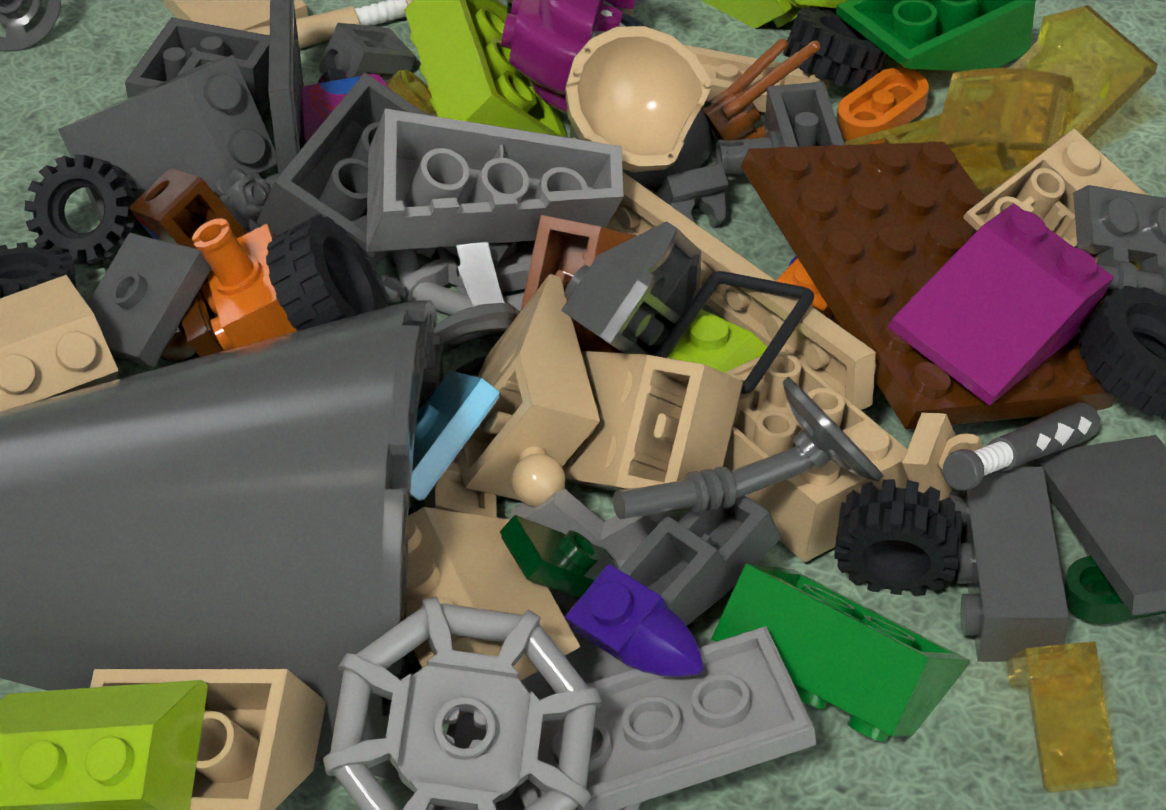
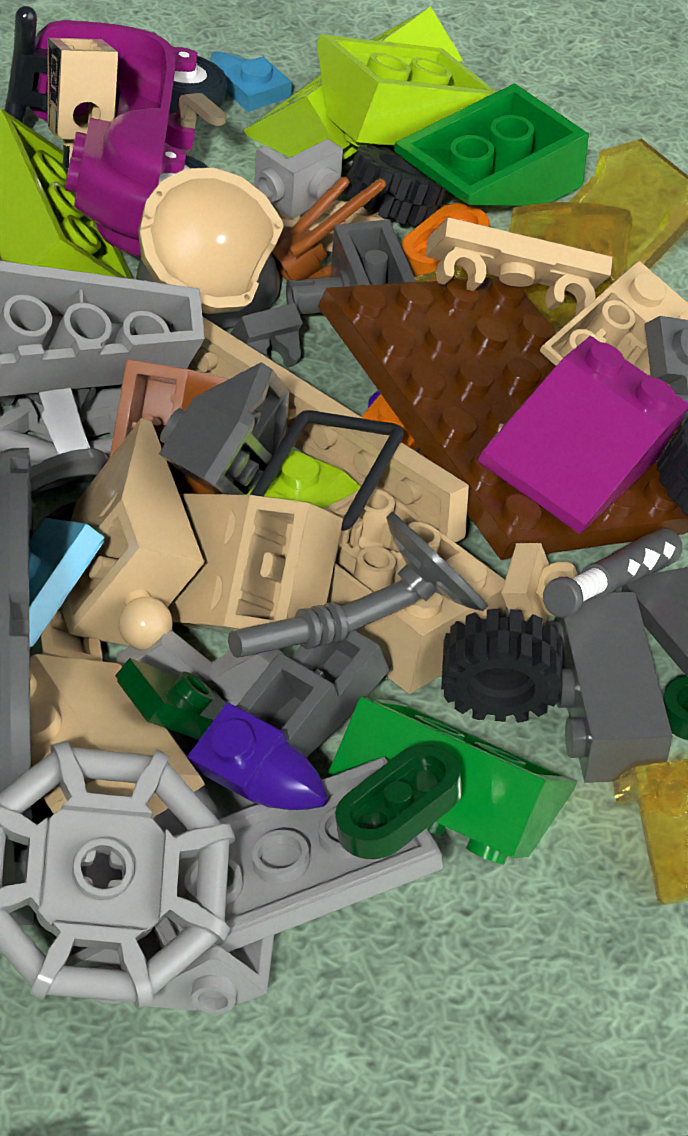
camera: 10 degrees left, 0 degrees up
none -> light grey bracket [254,139,343,219]
none -> dark green plate [335,745,462,859]
none -> tan plate [426,217,612,315]

